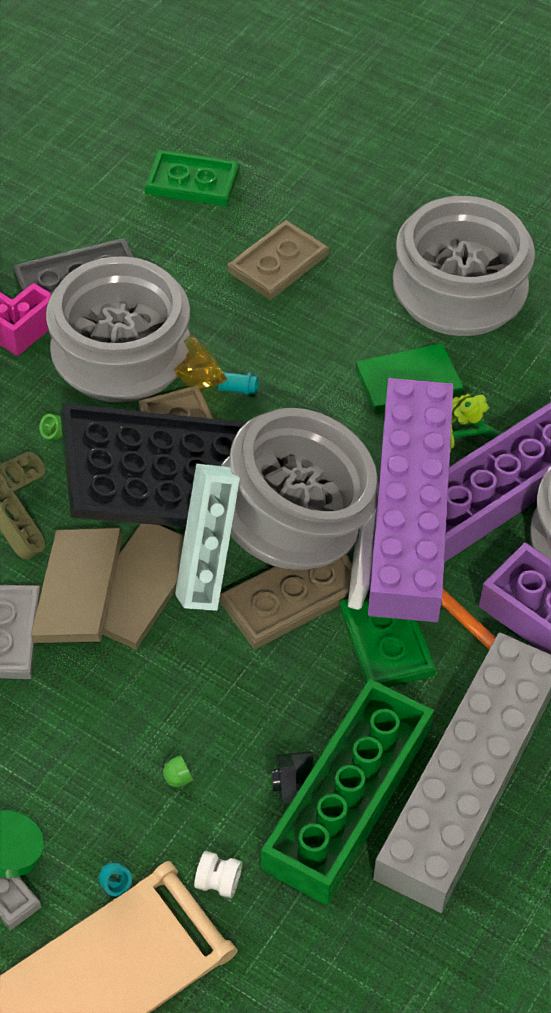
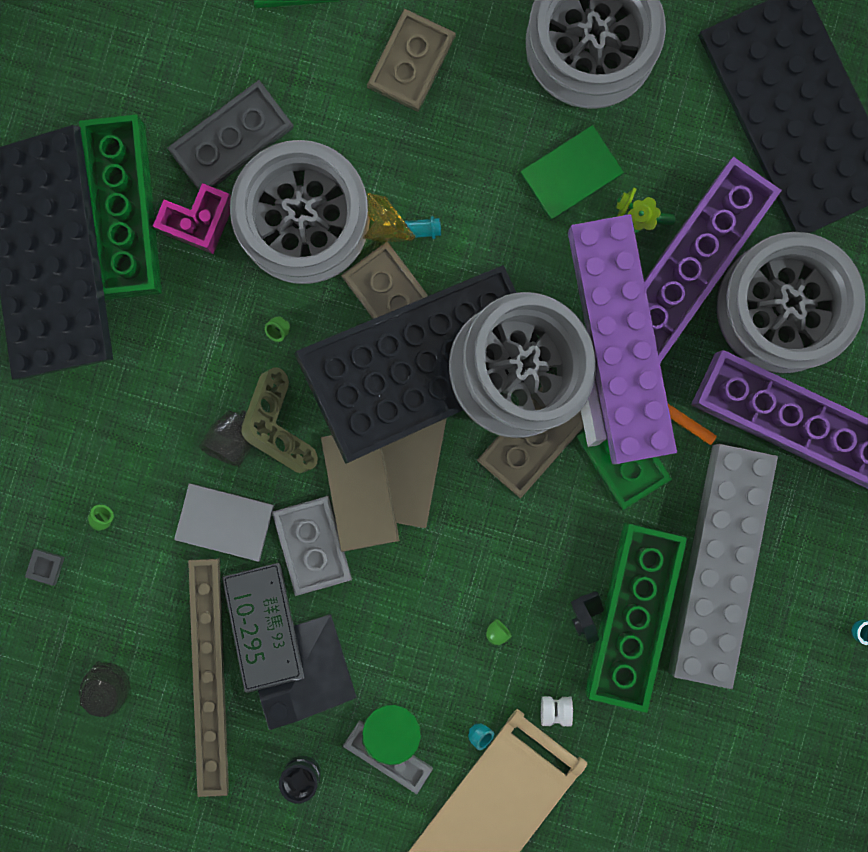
camera: 15 degrees left, 35 degrees up
light aqua brick [175,464,240,611] -> none

